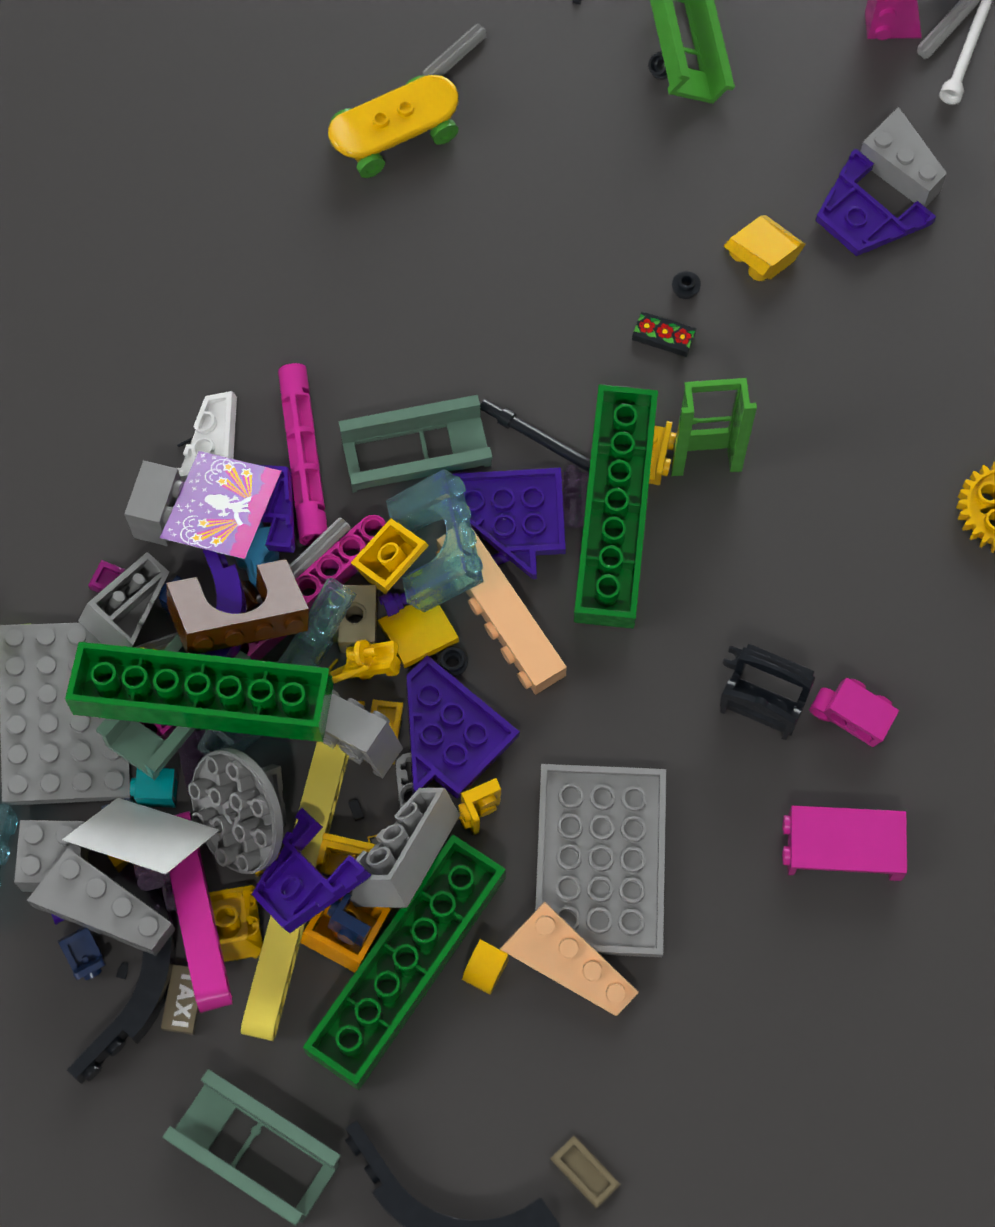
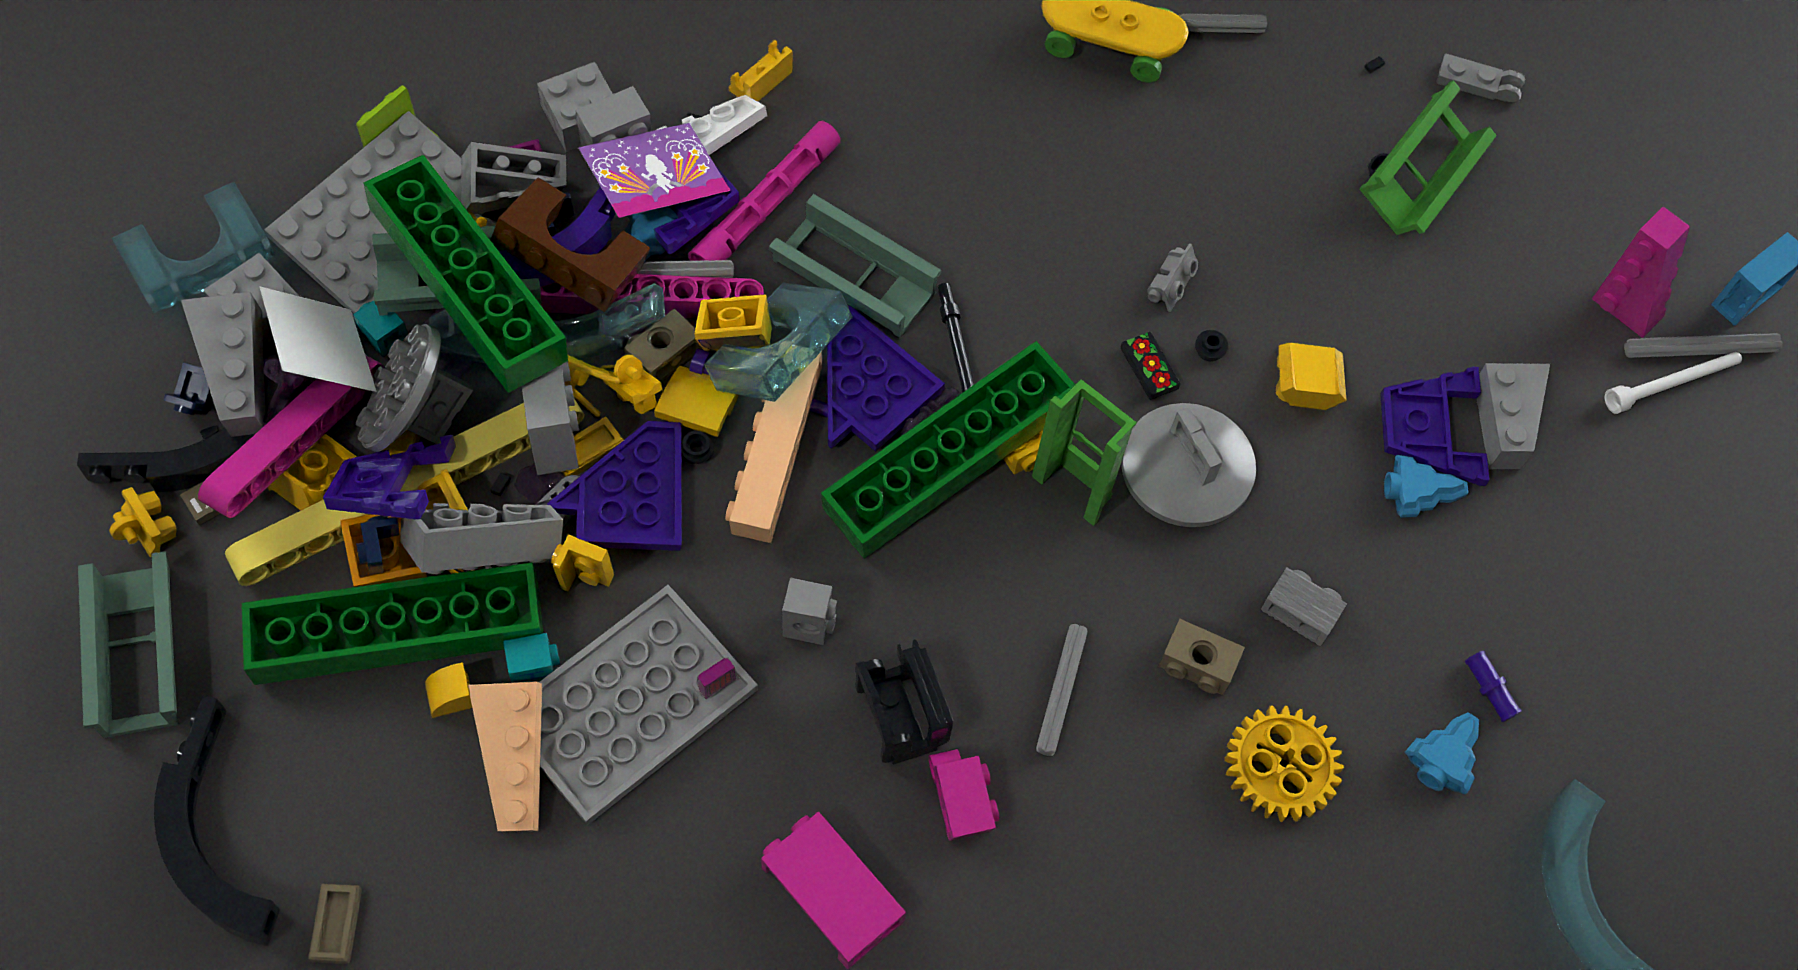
camera: 40 degrees right, 5 degrees down
none -> yellow hips [109,487,177,557]
none -> teal brick [503,633,560,683]
none -> clear purple slope [514,463,564,505]
none -> light grey brick [537,62,613,152]
none -> magenta tile [697,657,736,699]
none -> yellow hinge [729,40,793,102]
none -> light grey brick [782,578,837,645]
none -> light grey axle [1036,624,1088,756]
none -> light grey bracket [1121,403,1256,527]
none -> light grey hinge [1147,244,1198,312]
none -> dark tan brick [1158,618,1245,695]
none -> light grey brick [1261,567,1347,646]
none -> dark azure rock [1384,455,1469,518]

